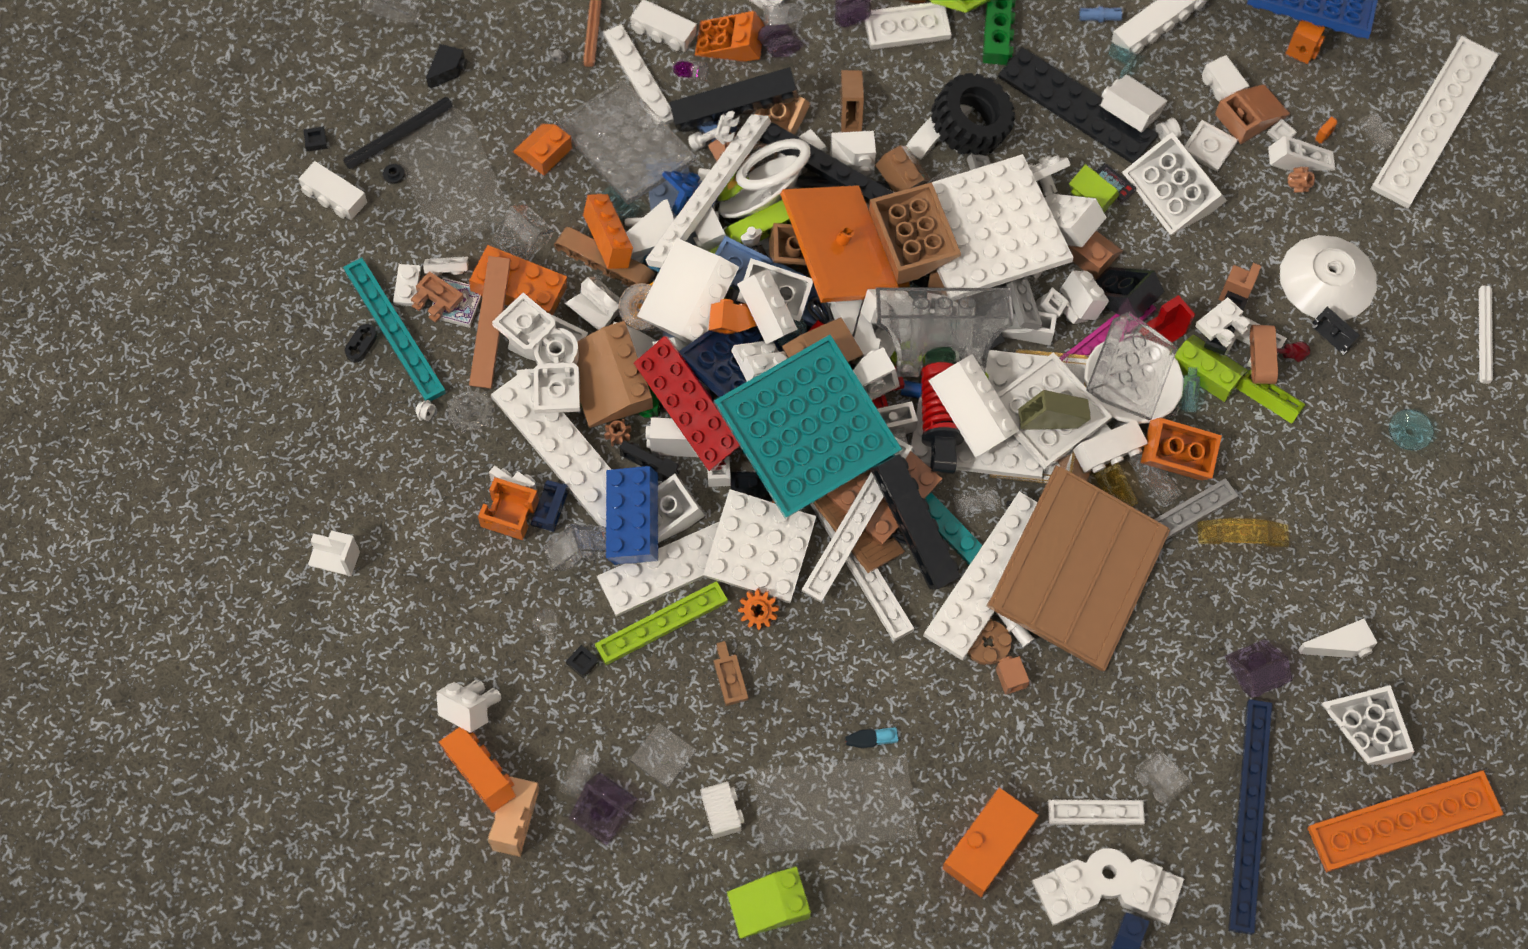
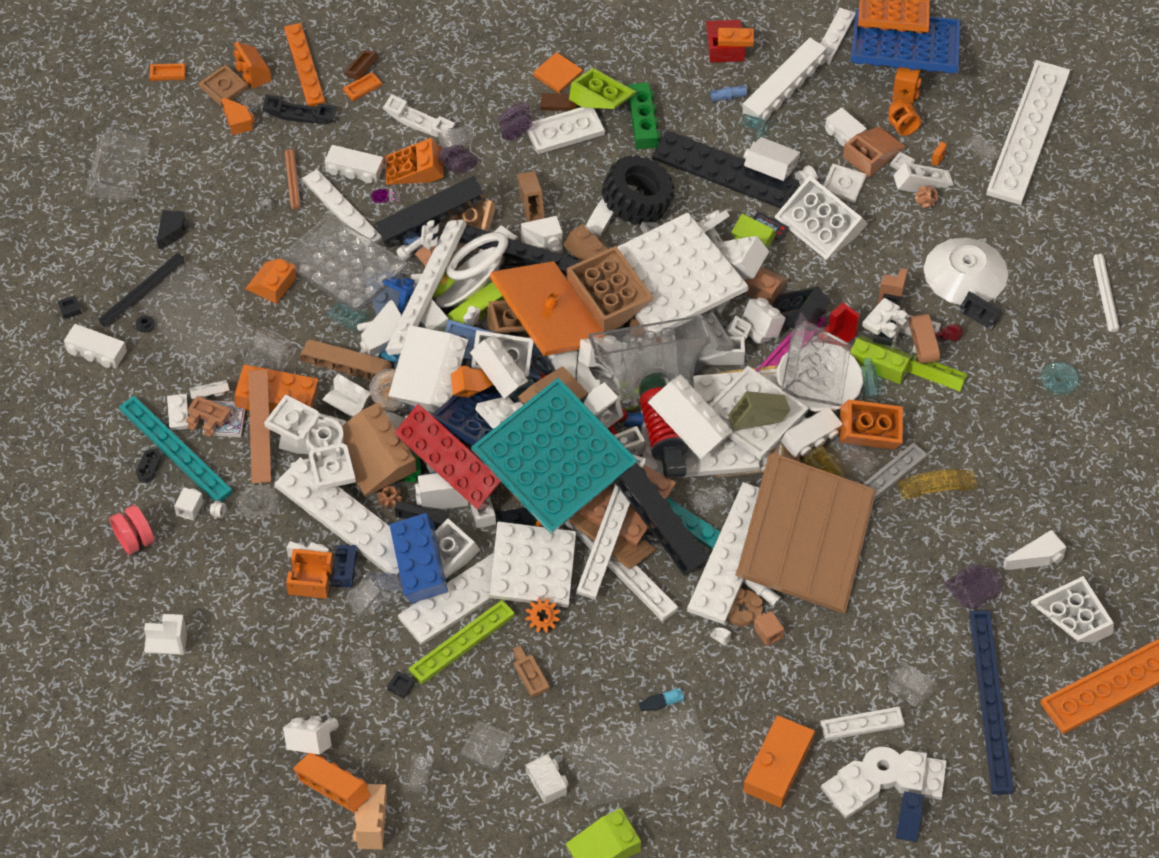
camera: 10 degrees left, 10 degrees down
slope [568,772,638,845] -> none
orange brick [583,194,633,269] -> none
none -> coral wheel [109,505,155,555]
none -> white brick [174,487,203,521]
none -> white tile [710,627,731,646]
none -> orange helmet [888,100,921,136]

